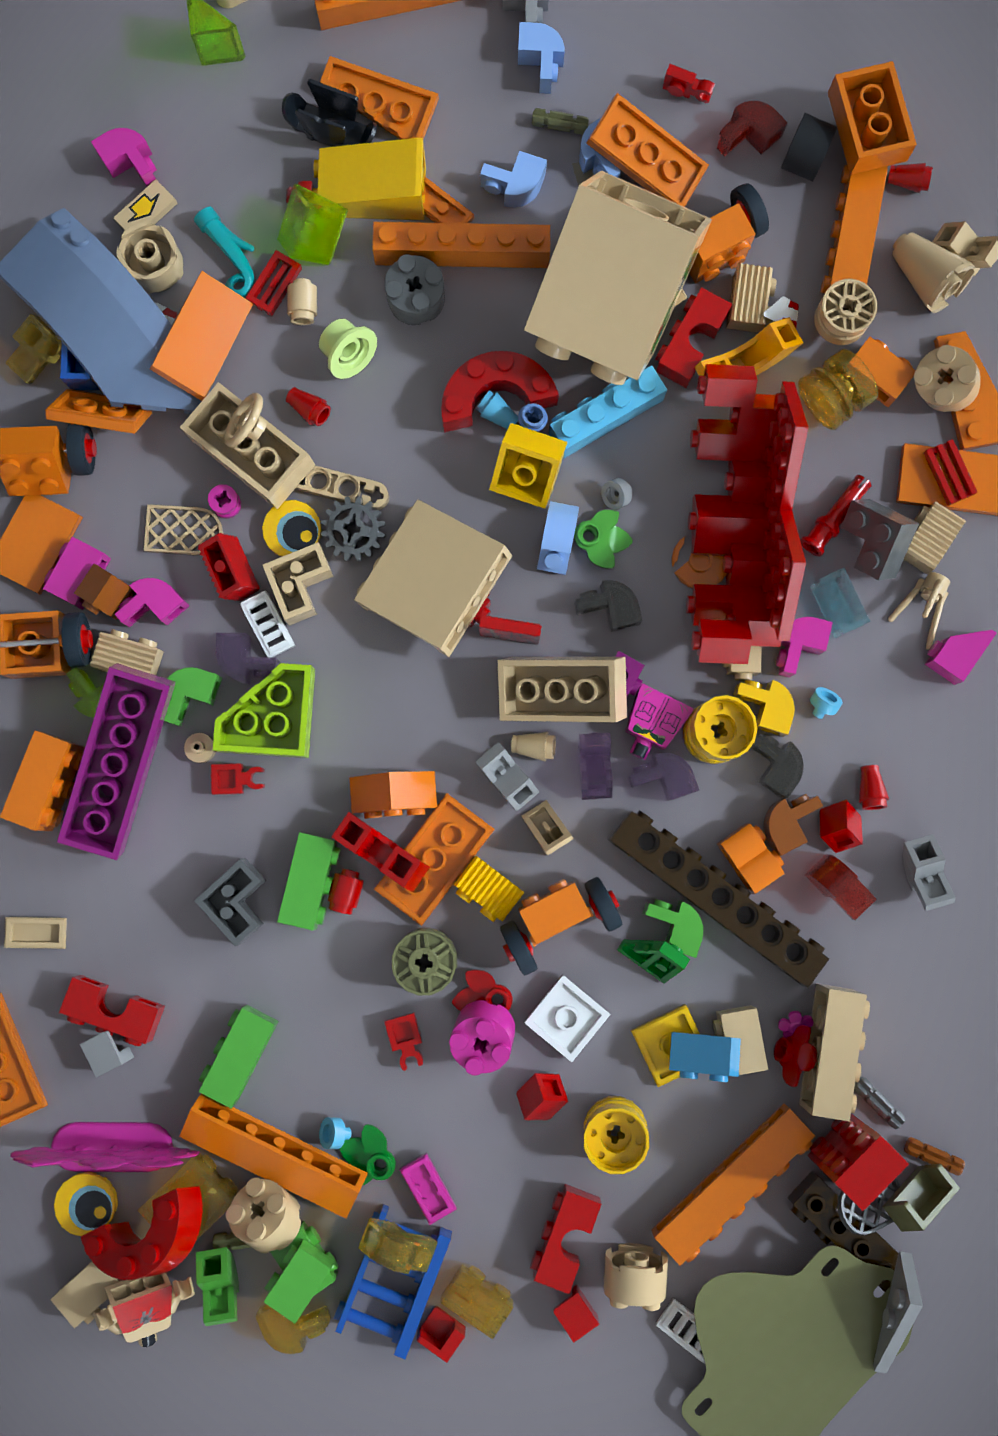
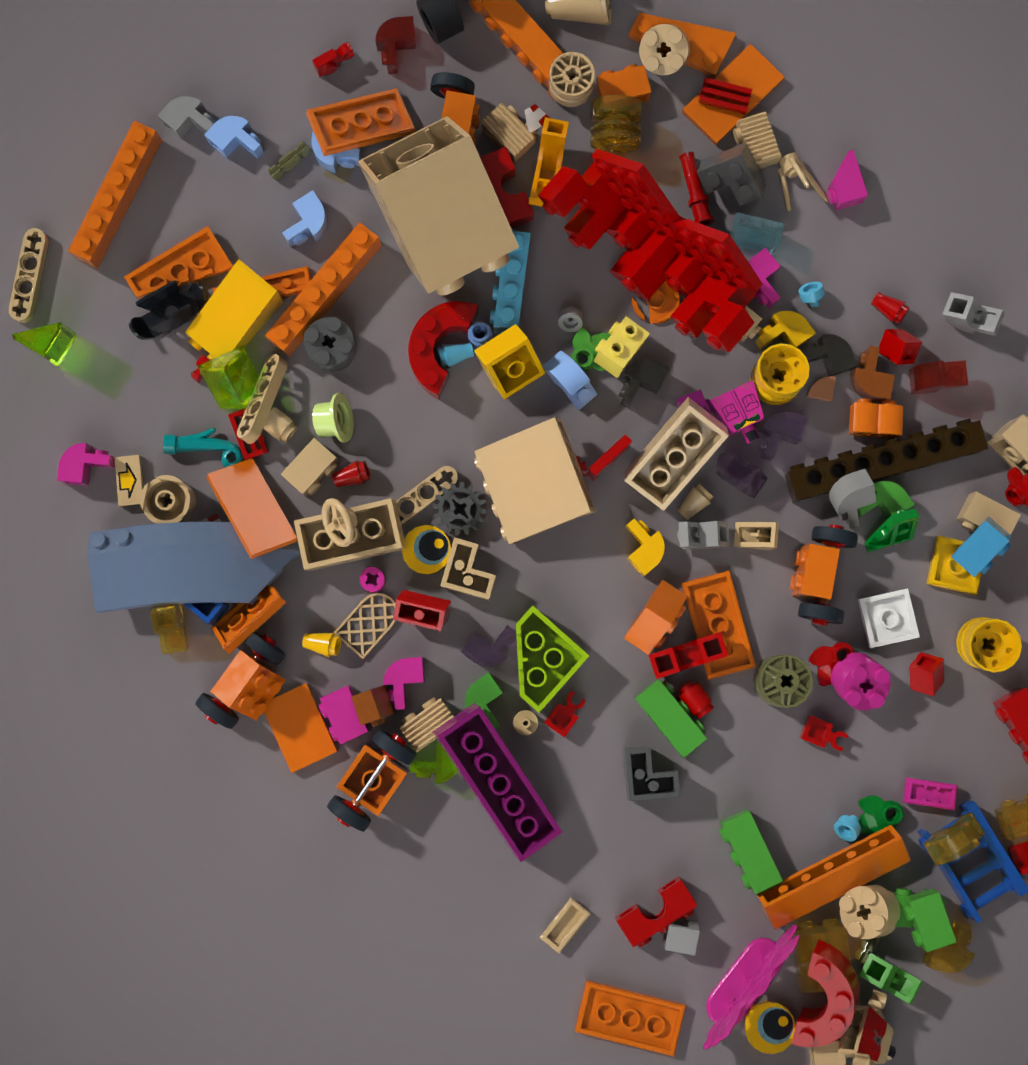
camera: 50 degrees left, 0 degrees up
orange brick [0,730,85,831] -> none
white slope [240,591,296,659] -> none
yellow brick [454,856,524,922] -> none
dark pink plant [778,1011,814,1038] -> none
none -> tan beam [237,354,288,444]
none -> tan brick [280,438,339,497]
none -> yellow cone [302,633,341,657]
none -> light yellow brick [594,316,650,378]
none -> yellow brick [625,519,665,577]
none -> nougat tile [807,376,836,402]
none -> light grey brick [829,469,876,529]

